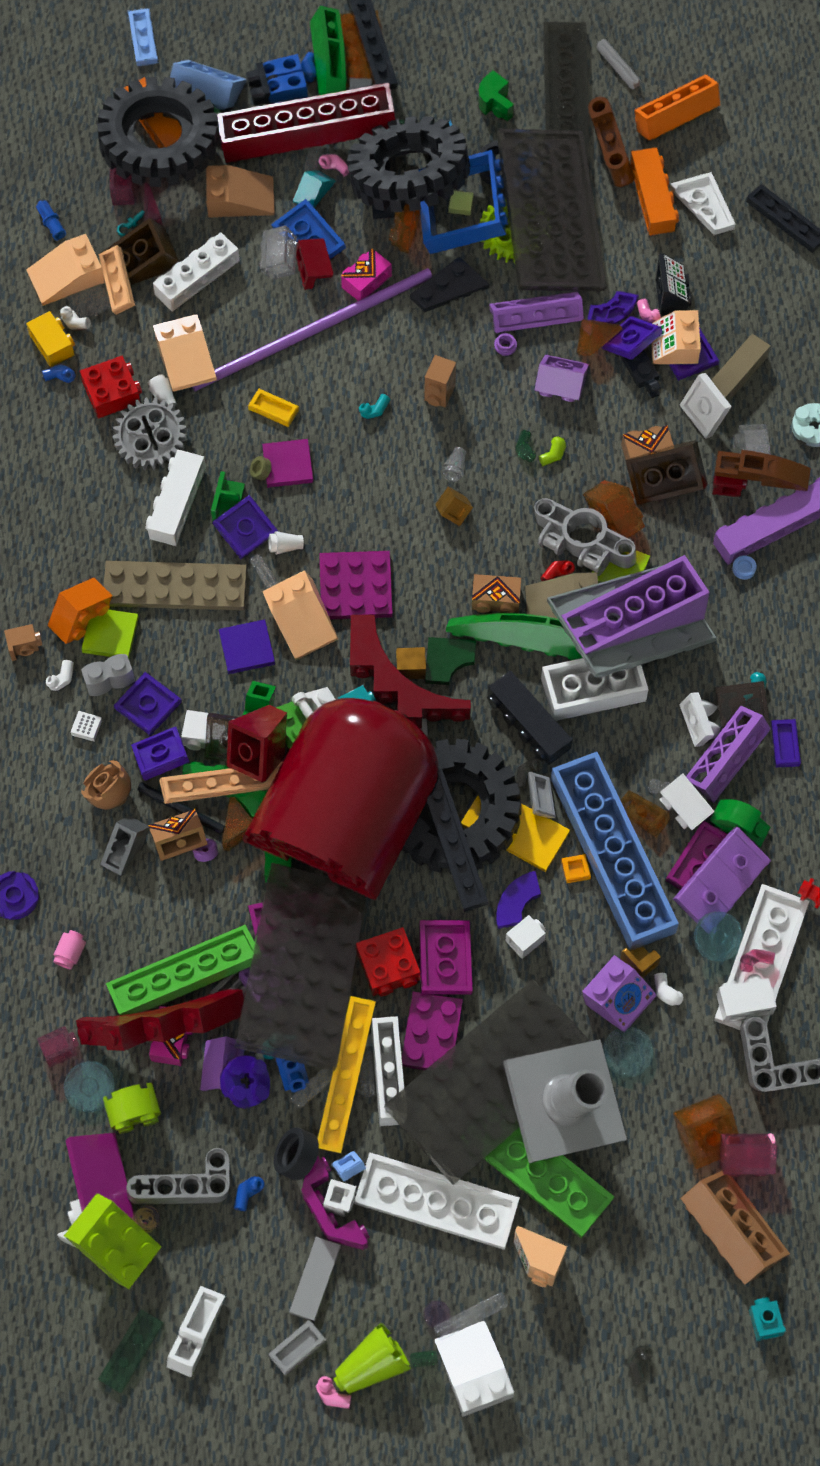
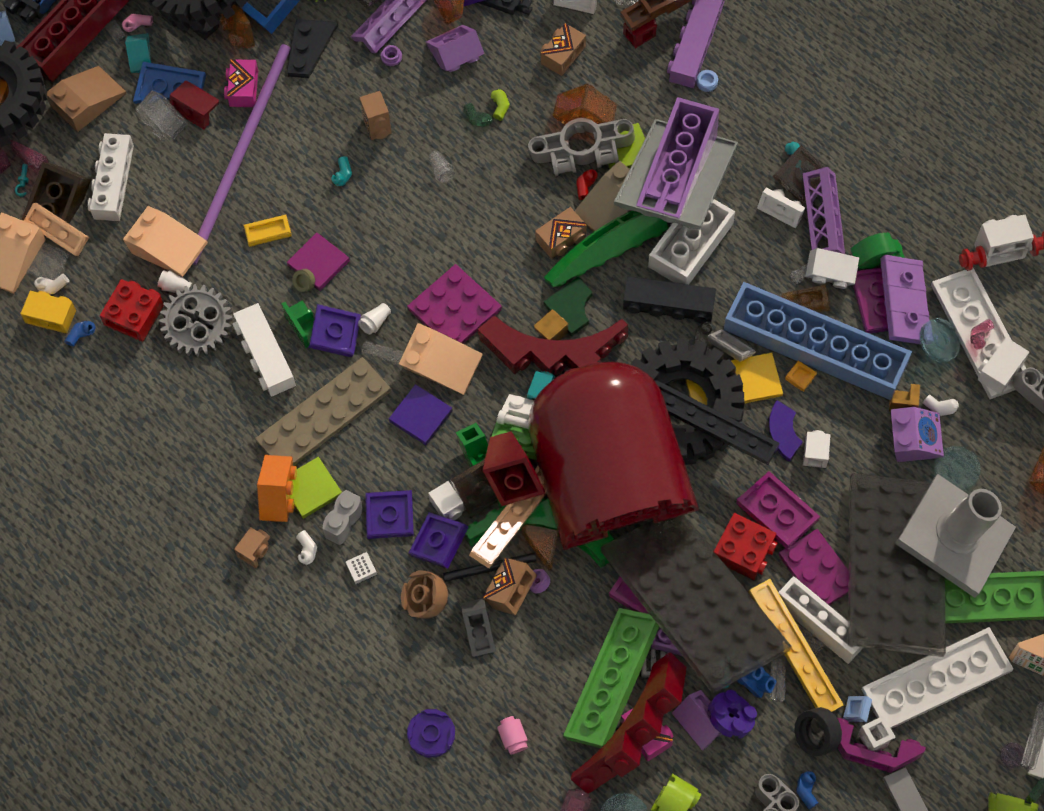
camera: 40 degrees left, 0 degrees up
pearl gold panel [435,486,473,526] -> none
dark brown slope [625,440,708,505] -> none
dark purple tile [771,719,801,767] -> none

